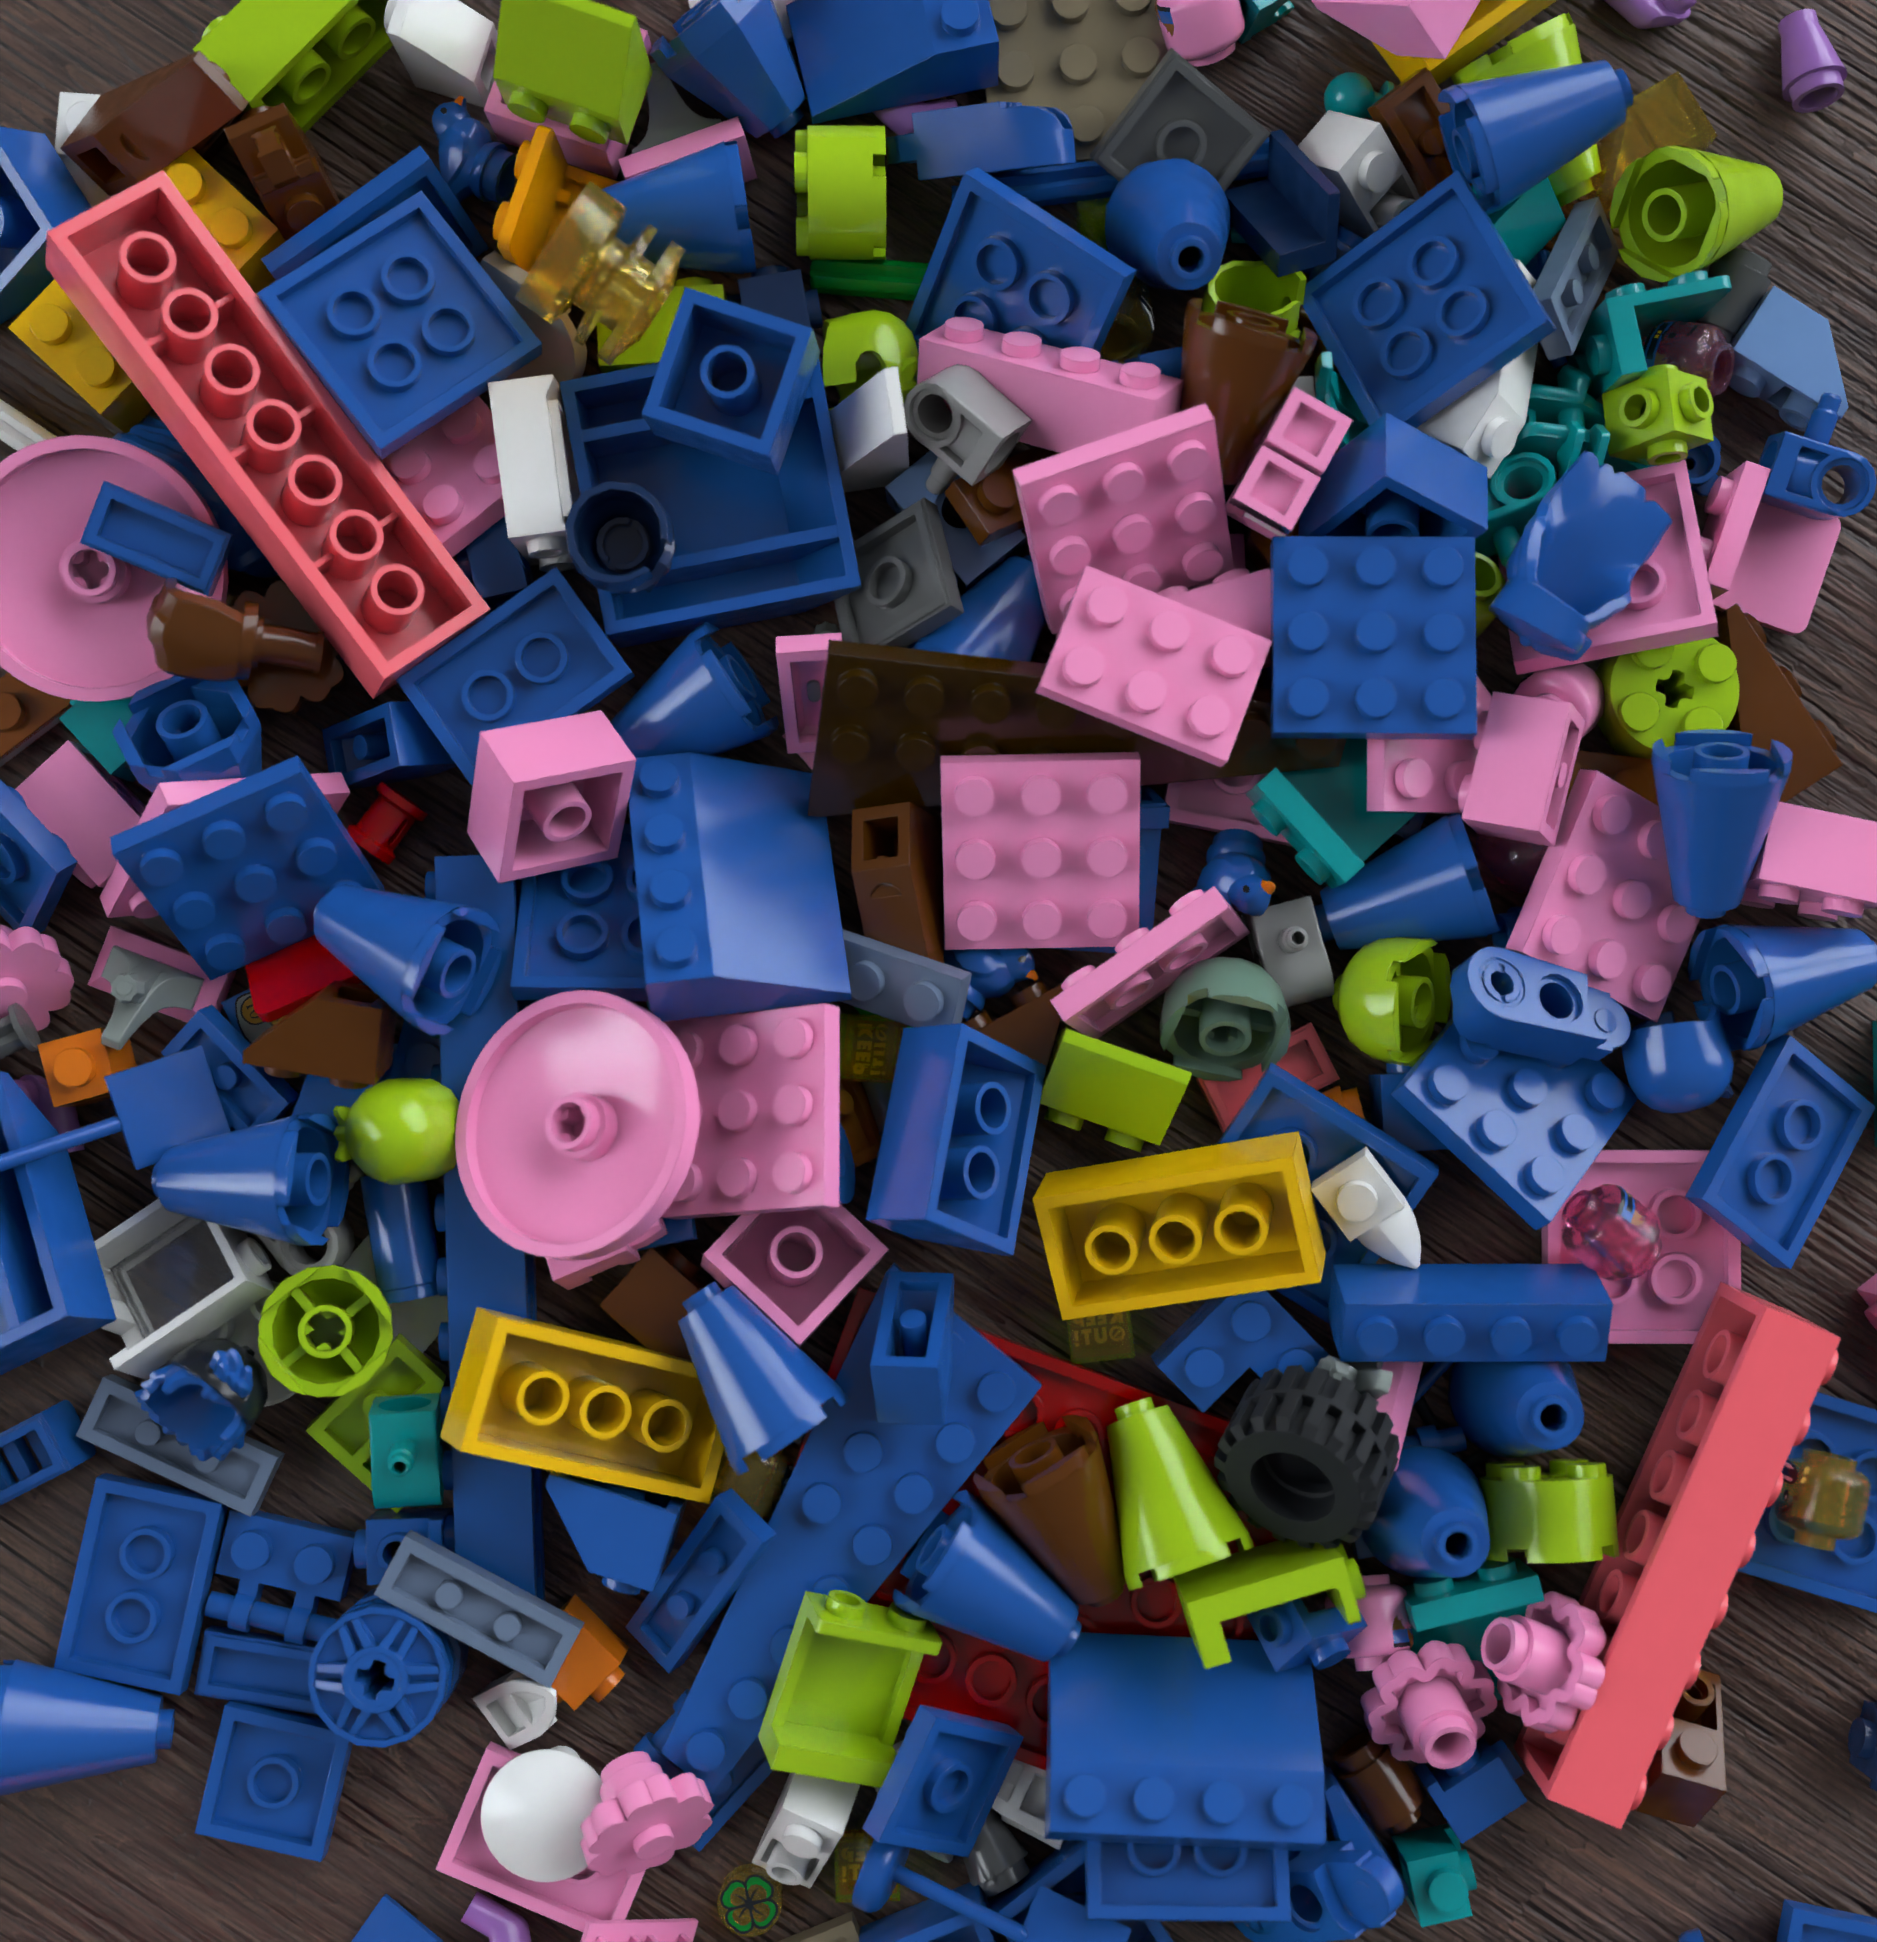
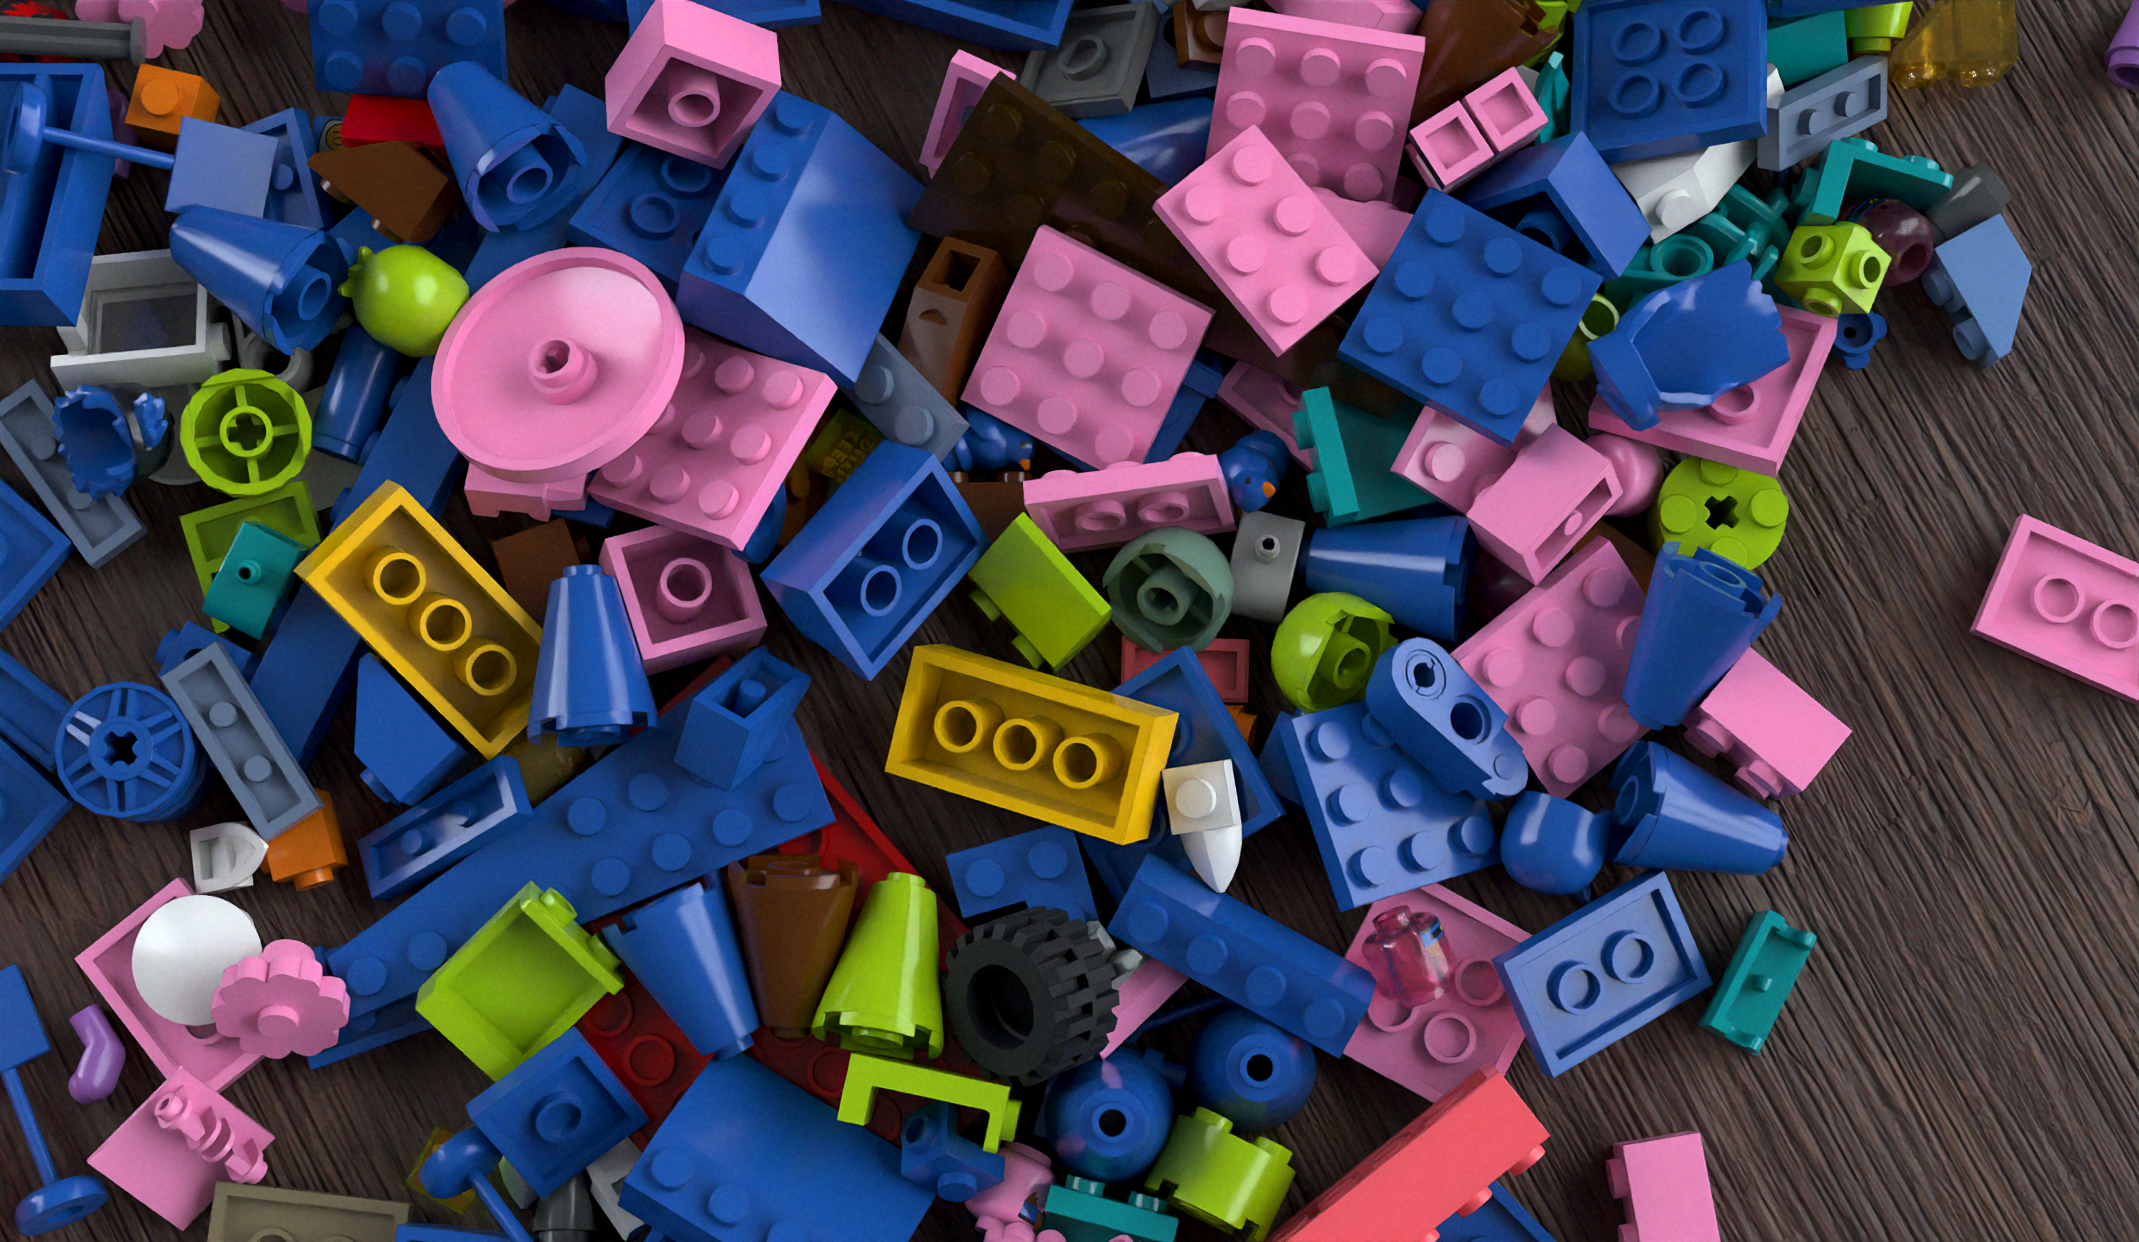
camera: 30 degrees right, 5 degrees down
light grey piece [88,926,237,1050] -> none
blue plate [205,1509,356,1645] -> none
red bush [347,780,429,865] -> none
blue cone [610,621,779,758] -> none
tile [717,1864,783,1937] -> none
white slope [752,1773,860,1889] -> none
clear neon green tile [1066,1311,1135,1364] -> none
lime cone [1610,145,1783,283] -> none
bright pink bracket [1701,461,1841,636] -> none
reddish brown slope [1713,603,1843,803] -> none
blue piece [1758,393,1877,521] -> none

